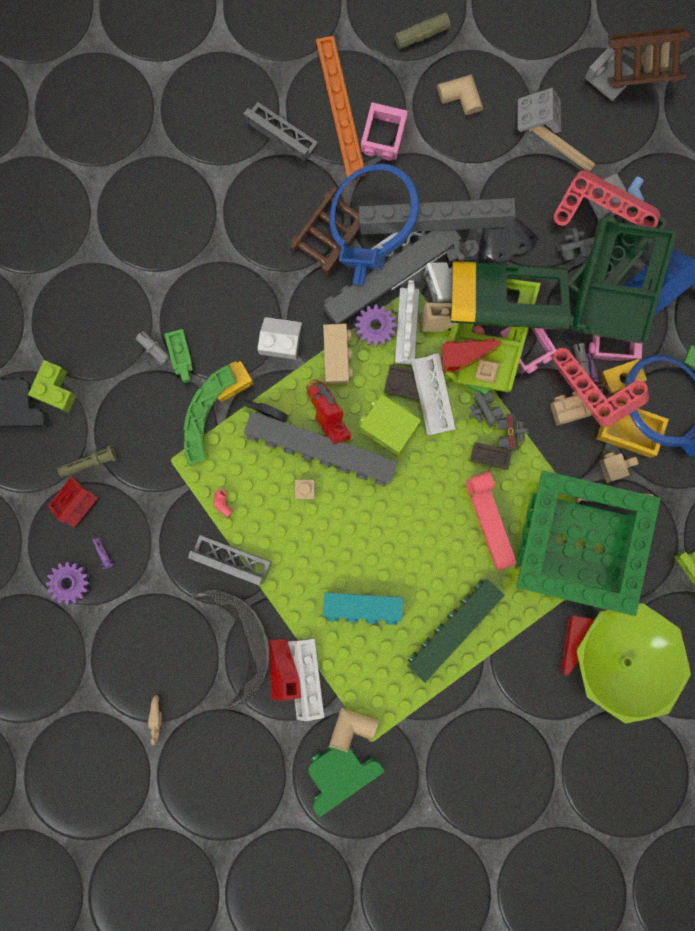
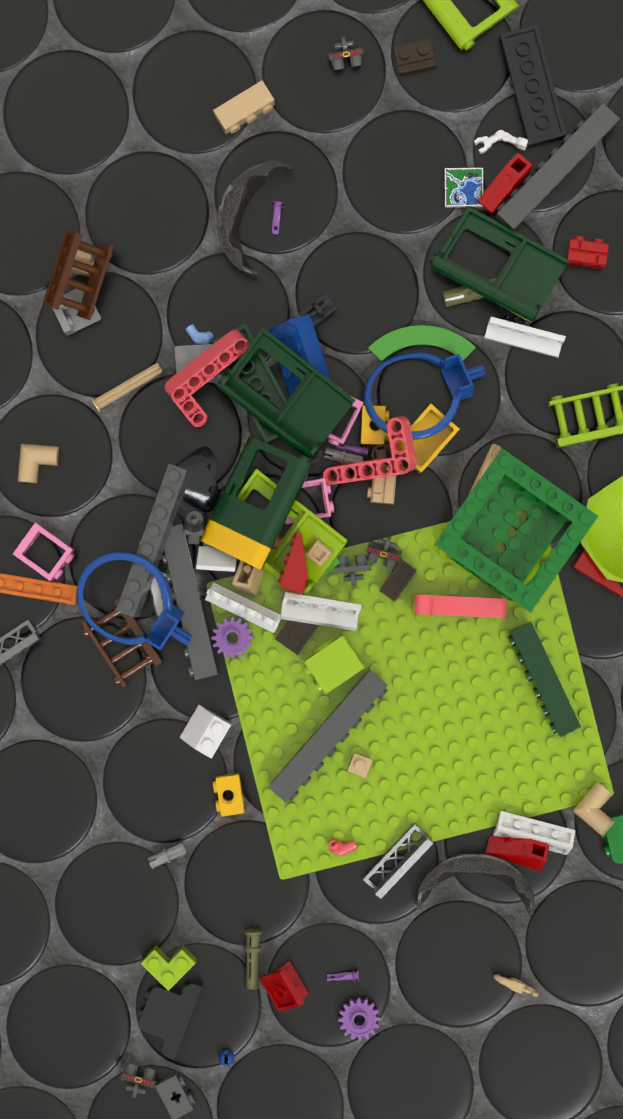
camera: 75 degrees left, 5 degrees up
bright green hinge [165,329,193,383] -> none
bright green tile [184,365,237,466] -> none
black piece [241,398,289,423] -> none
red plate [306,379,351,444] -> none
tan brick [323,324,352,385] -> none
teal brick [323,593,403,625] -> none
light grey bracket [518,88,561,134] -> none
dark grey hips [557,227,595,261] -> none
tan brick [599,452,639,483] -> none

